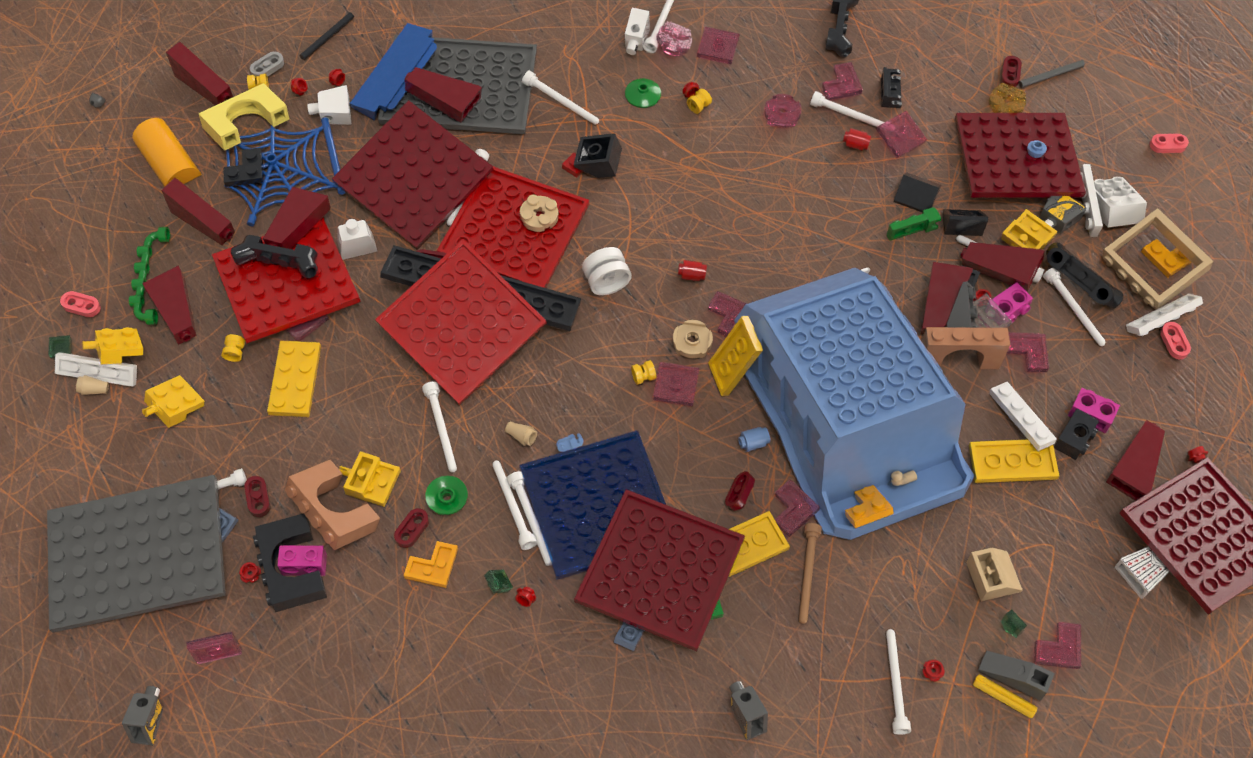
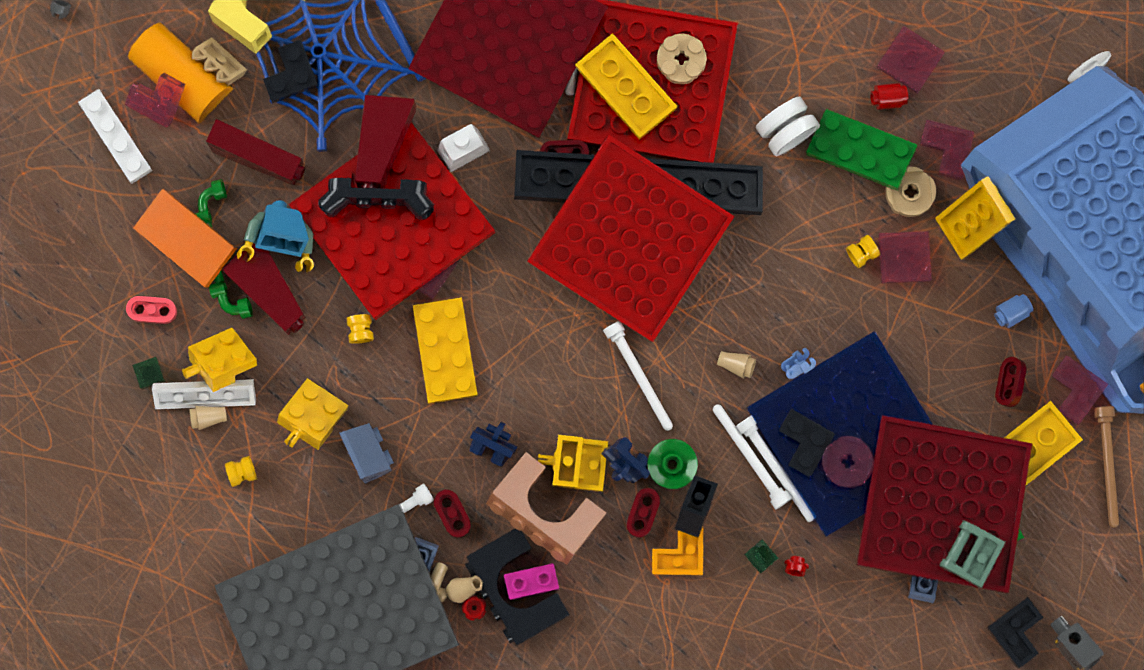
camera: 10 degrees left, 20 degrees up
none -> white plate [78,89,152,184]
none -> clear pink plate [125,73,185,128]
none -> orange tile [133,189,237,288]
none -> tan plate [192,37,247,86]
none -> yellow wheel [225,456,257,487]
none -> dark azure torso [237,200,314,273]
none -> sand blue slope [339,423,394,484]
none -> tan arm [431,563,448,602]
none -> tan cone [446,576,482,603]
none -> dark blue hips [469,422,518,467]
none -> yellow plate [575,33,677,140]
none -> dark blue hips [602,437,650,483]
none -> black brick [675,475,718,538]
none -> black plate [778,409,835,478]
none -> green plate [806,109,917,191]
none -> clear pink plate [822,436,874,488]
none -> clear pink plate [876,26,945,94]
none -> sand green plate [939,521,1005,588]
none -> black plate [986,597,1044,669]

